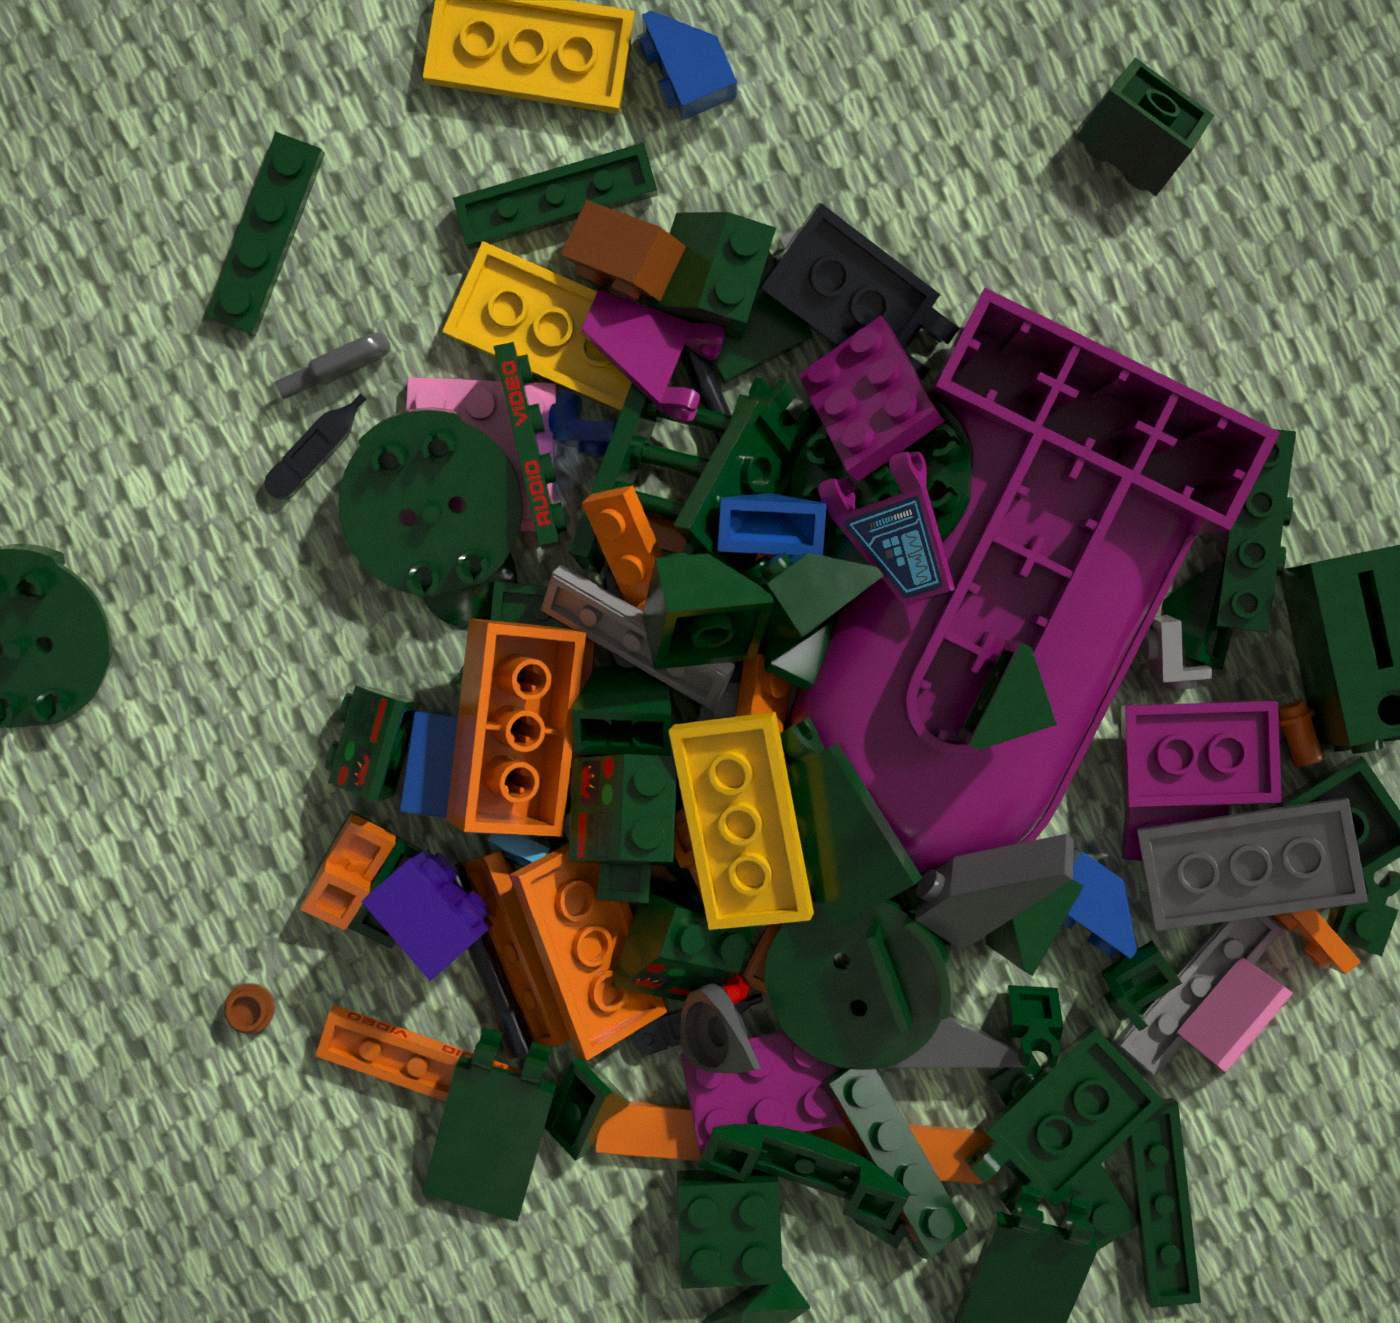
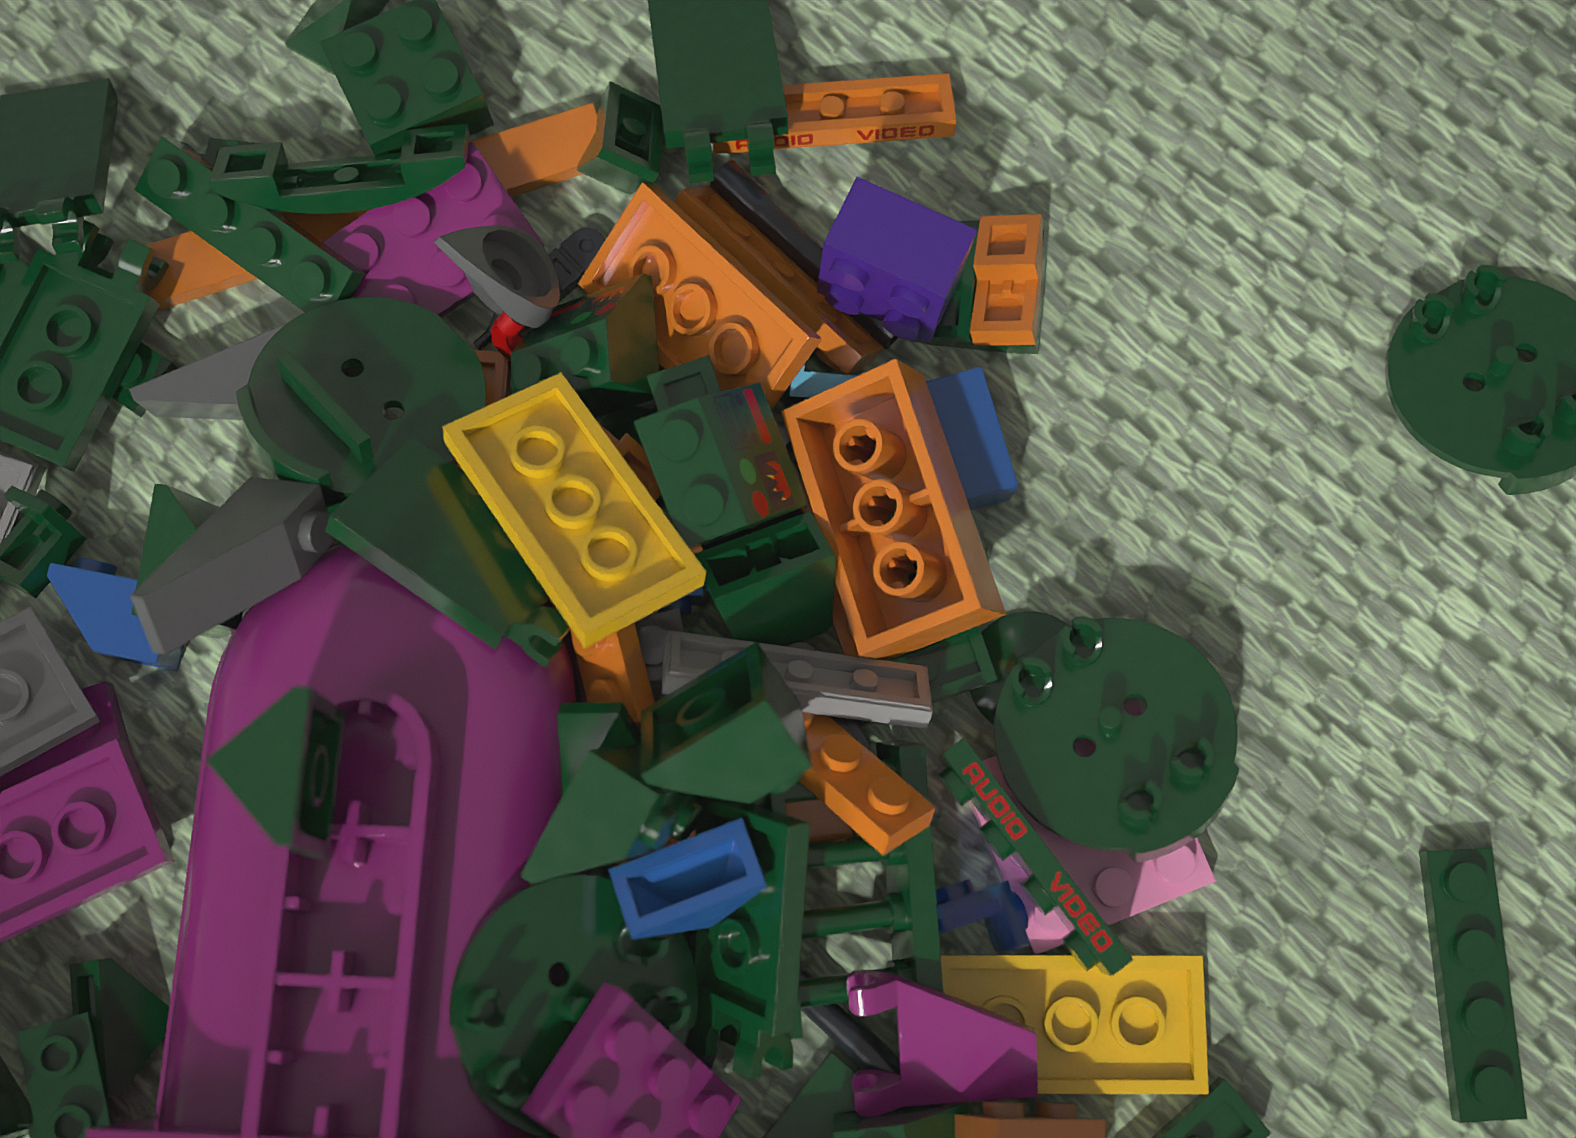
camera: 150 degrees right, 10 degrees down
dark orange plate [224,983,275,1034] -> none
black piece [264,393,366,500] -> none
dark grey piece [275,333,390,399] -> none
dark green slope [325,685,421,802] -> none
flag [818,452,955,605] -> none
dark green plate [1006,985,1063,1068] -> none
light grey bracket [1141,615,1212,689] -> none

